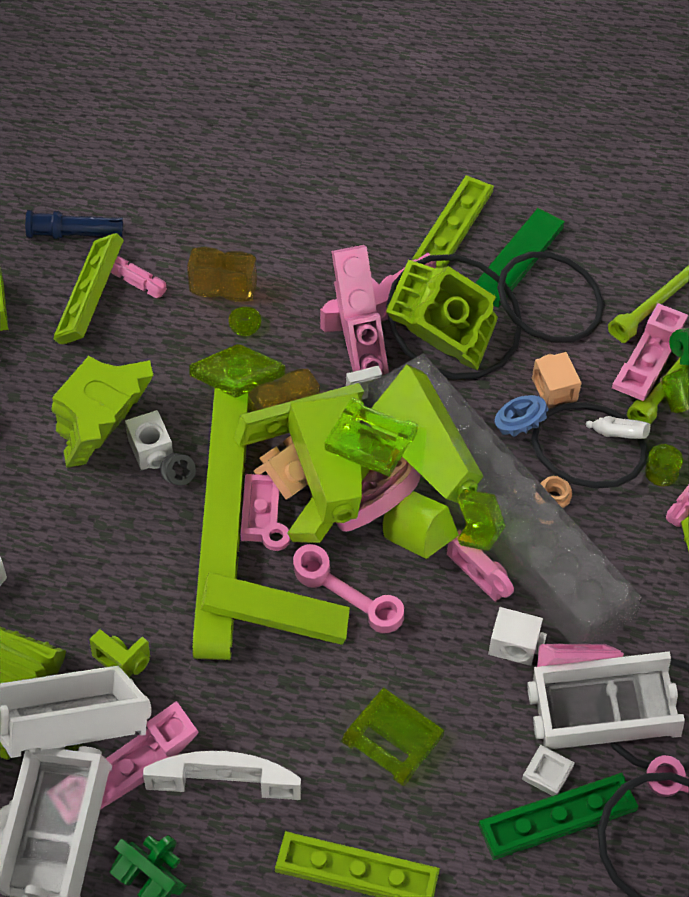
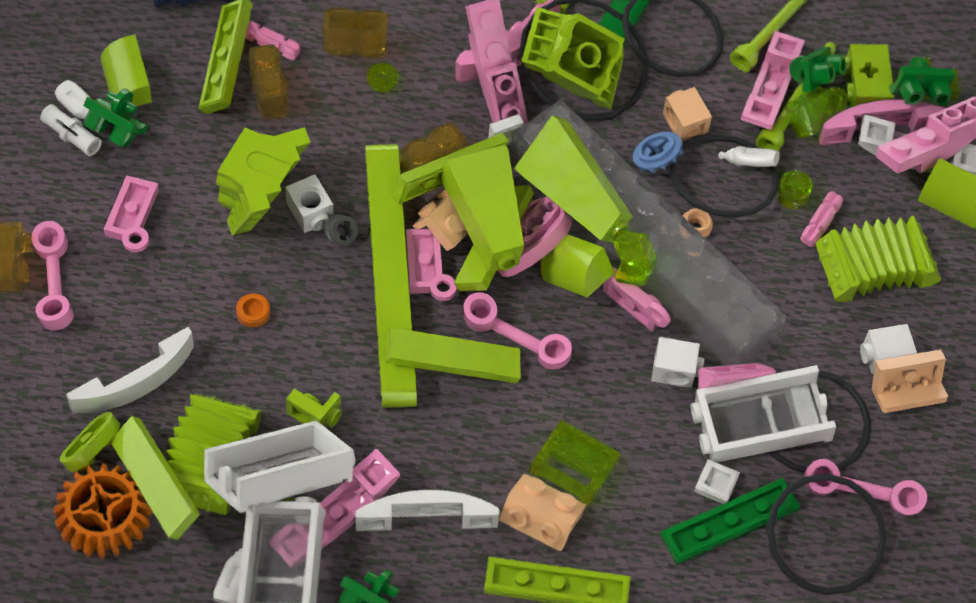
camera: 10 degrees left, 5 degrees up
clear neon green plate [189,344,285,398] -> none
clear neon green plate [325,398,418,477] -> none
none -> orange tile [236,293,270,328]
none -> clear yellow brick [249,44,289,120]
none -> light nougat bracket [499,473,586,551]

